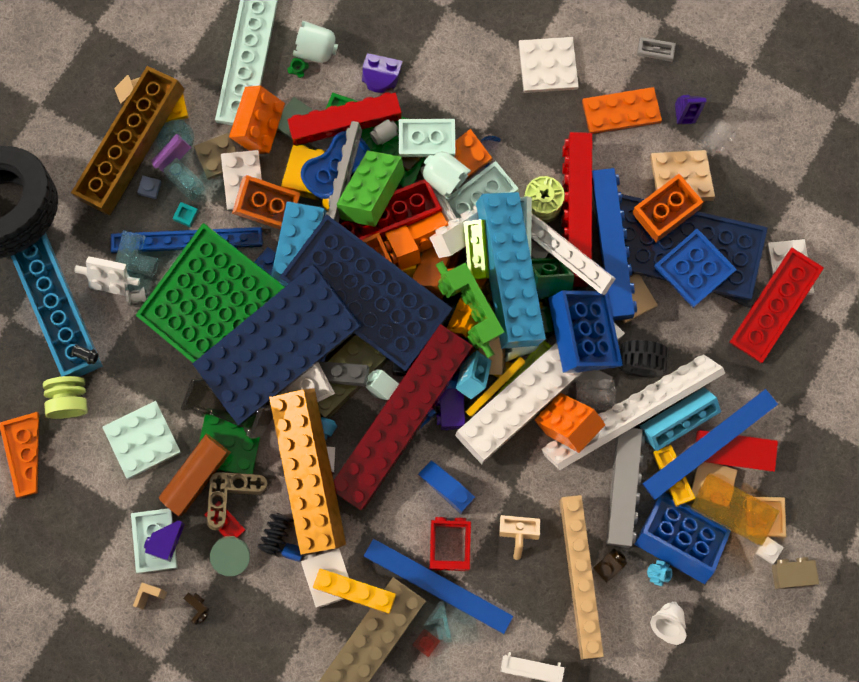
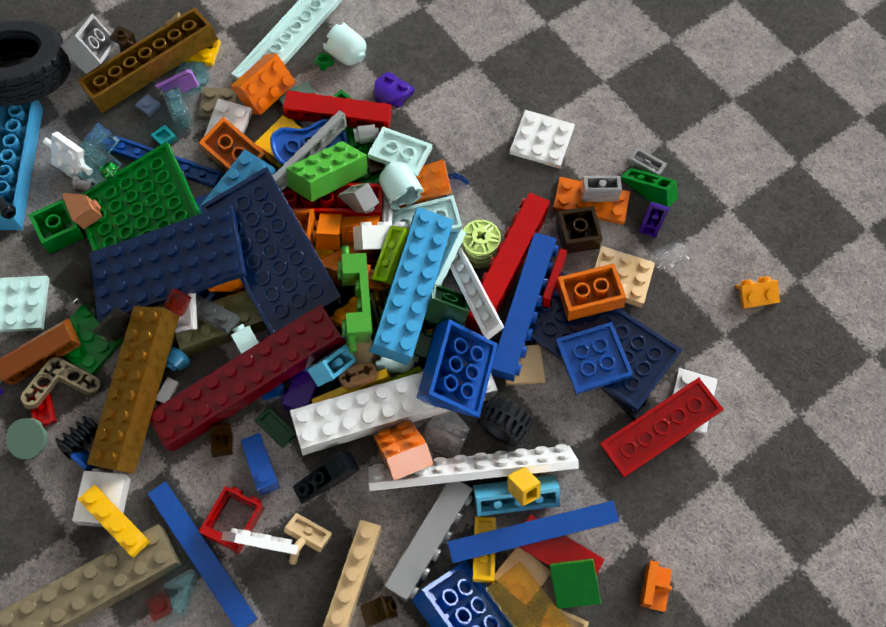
camera: 25 degrees right, 10 degrees down
none -> green brick [28,199,85,254]
none -> light grey brick [61,13,115,74]
none -> nougat slope [62,193,102,229]
none -> green plate [99,161,118,178]
none -> dark brown bracket [110,26,136,52]
none -> clear red plate [164,288,192,317]
none -> dark brown bracket [210,423,234,458]
none -> white plate [221,528,298,555]
none -> dark green tile [254,407,296,448]
none -> black slope [292,452,360,504]
none -> light grey slope [338,183,379,214]
none -> medium nougat beam [339,362,378,389]
none -> yellow brick [508,467,541,506]
none -> red tile [542,249,567,308]
none -> green tile [550,559,601,609]
none -> dark brown brick [555,206,603,254]
none -> light grey brick [580,176,622,202]
none -> green slope [621,168,678,207]
none -> orange panel [639,560,672,612]
none -> light orange bracket [735,276,780,309]

